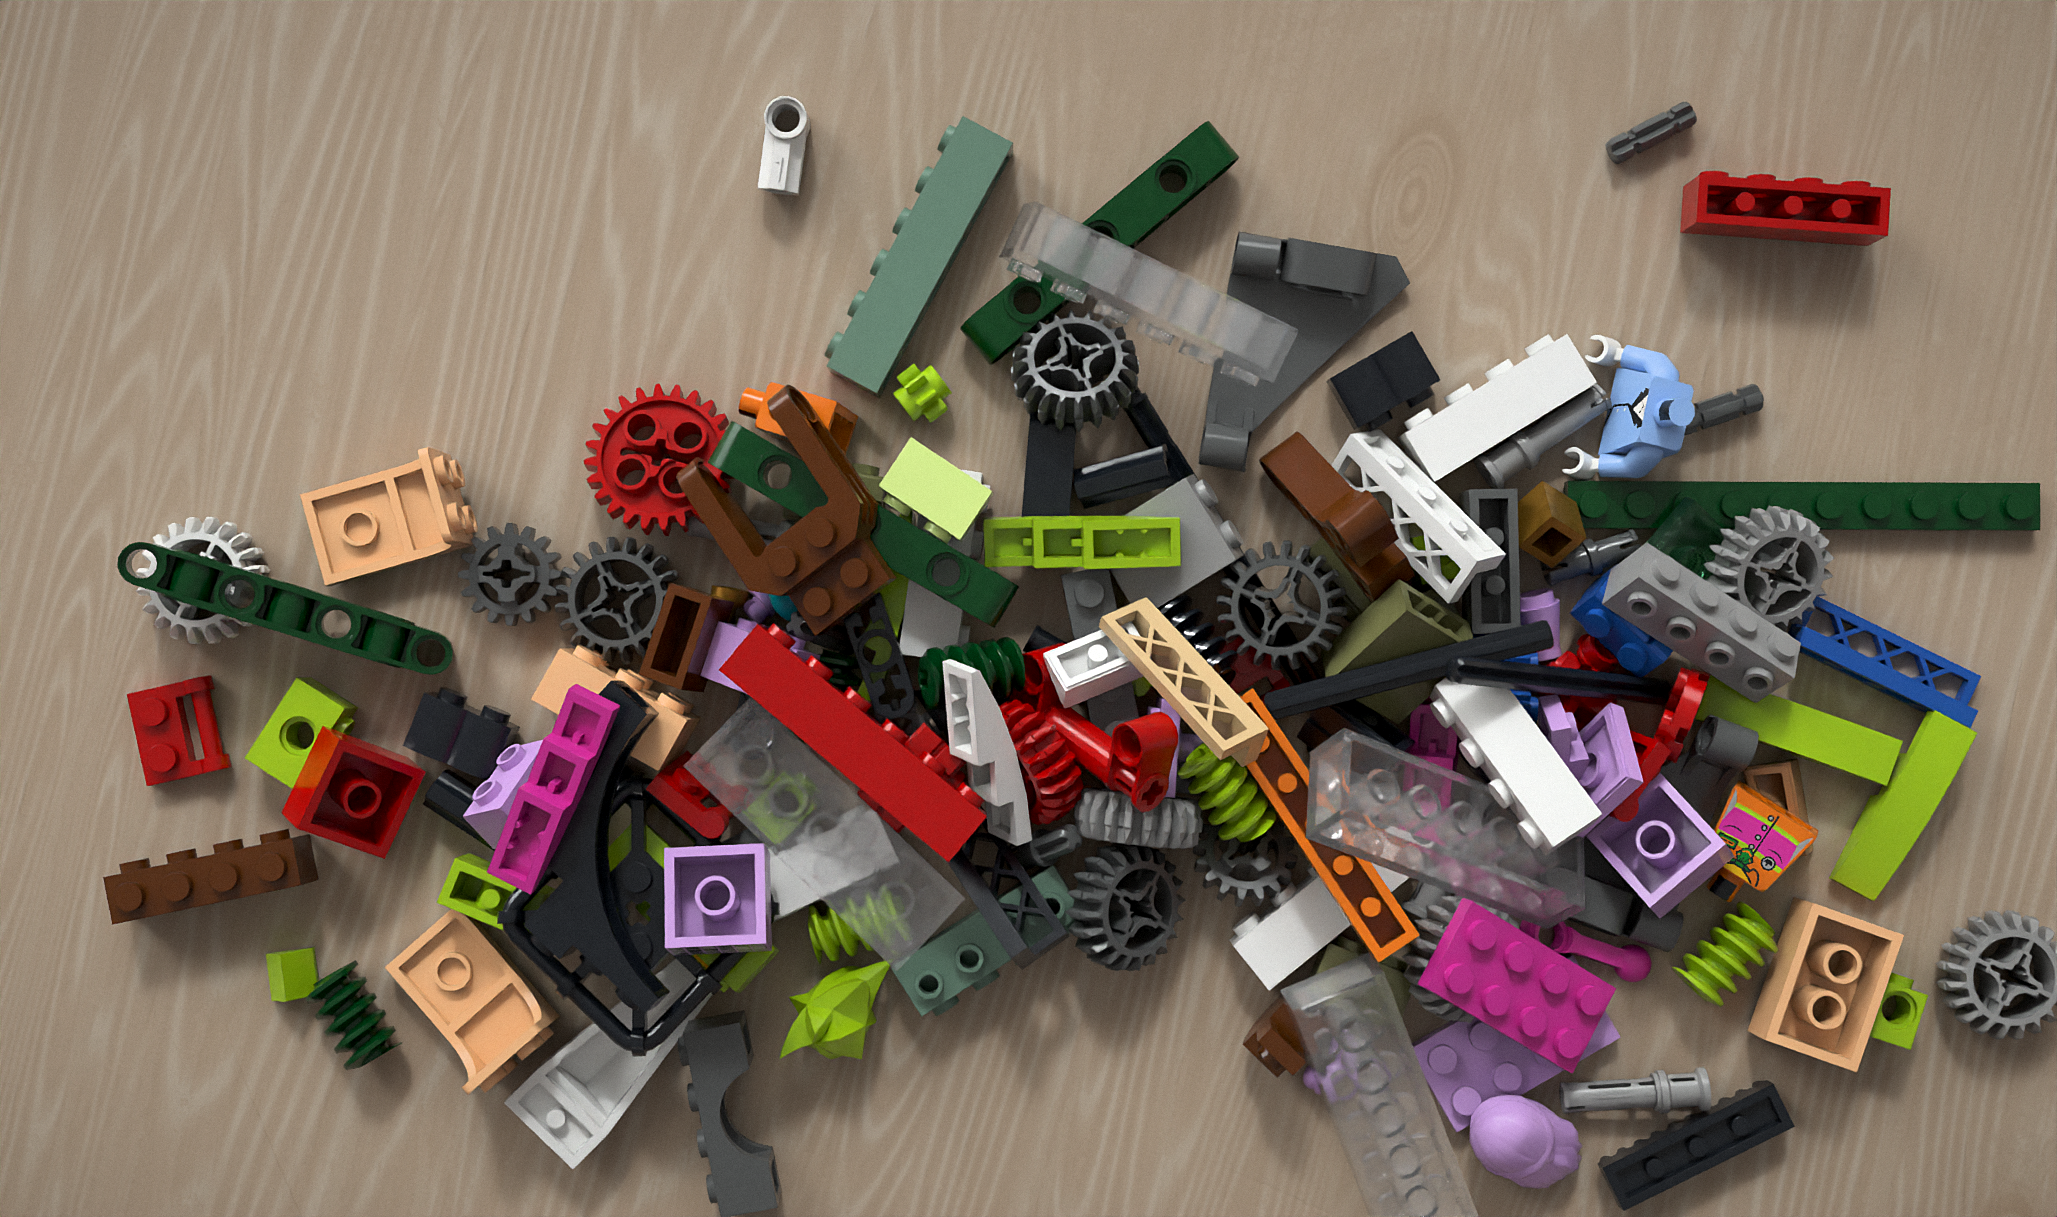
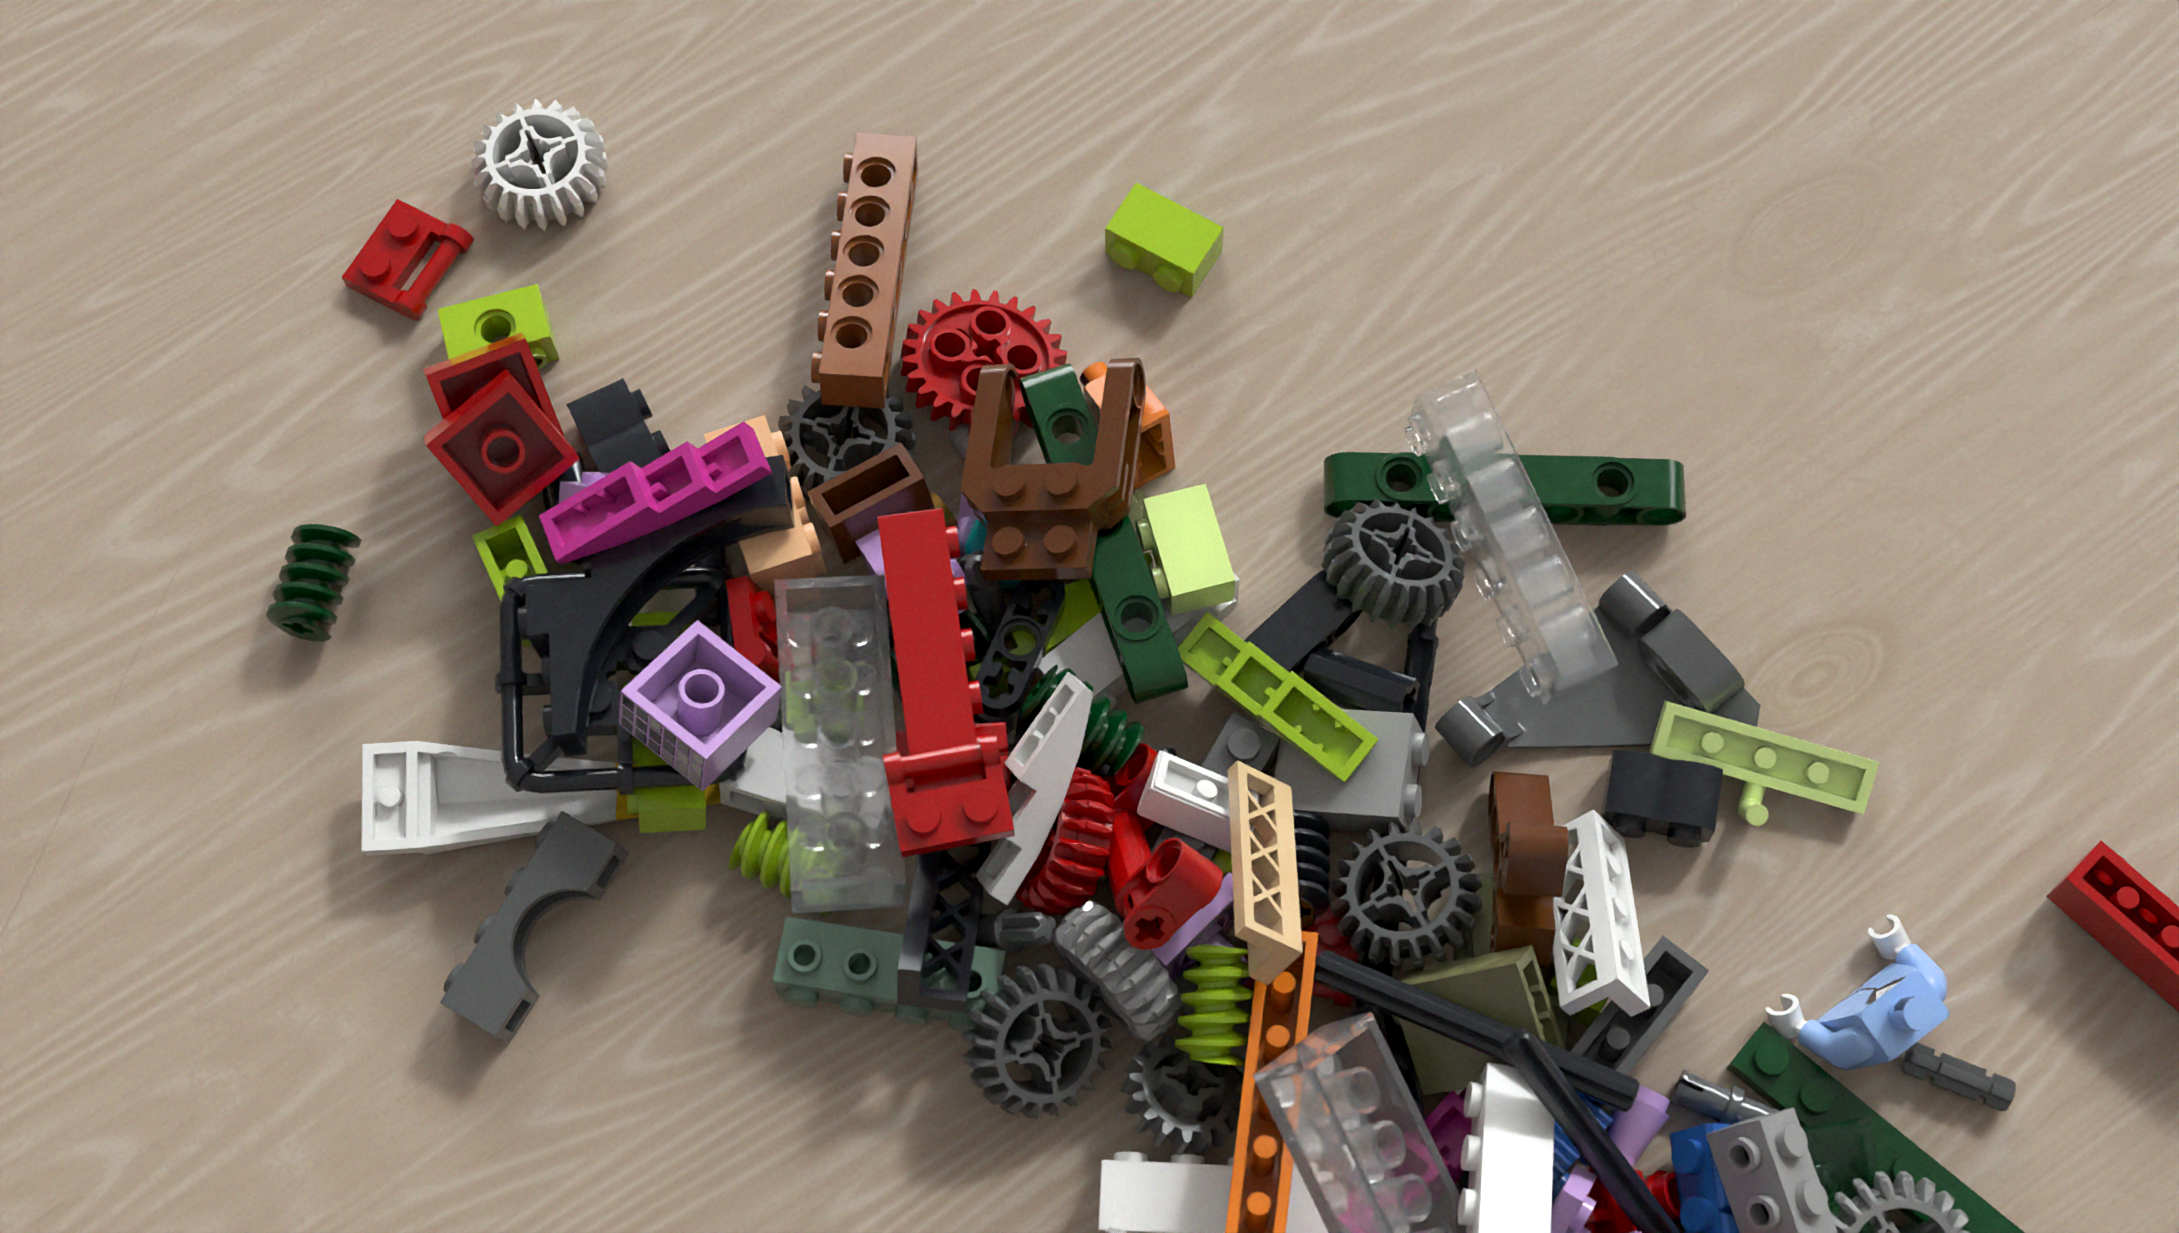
camera: 40 degrees right, 20 degrees down
reddish brown brick [103,829,319,925] -> none
dark green beam [117,542,454,675] -> none
lime slope [266,947,319,1002] -> none
light nougat bracket [300,447,478,586] -> none
light nougat bracket [385,909,560,1095] -> none
dark grey gear [458,523,565,626] -> none
white piece [758,96,810,195] -> none
lime hair [779,958,894,1059] -> none
sand green brick [824,116,1013,399] -> none
lime gear [893,364,952,423] -> none
white brick [1397,334,1597,482] -> none
light grey pin [1474,384,1612,489] -> none
pearl gold brick [1518,480,1586,568] -> none
dark grey axle [1605,102,1697,164] -> none
none -> red brick [423,369,580,527]
none -> brick [811,133,918,409]
none -> red plate [882,733,1015,858]
none -> lime brick [1105,182,1224,298]
none -> yellowish green plate [1649,700,1879,826]

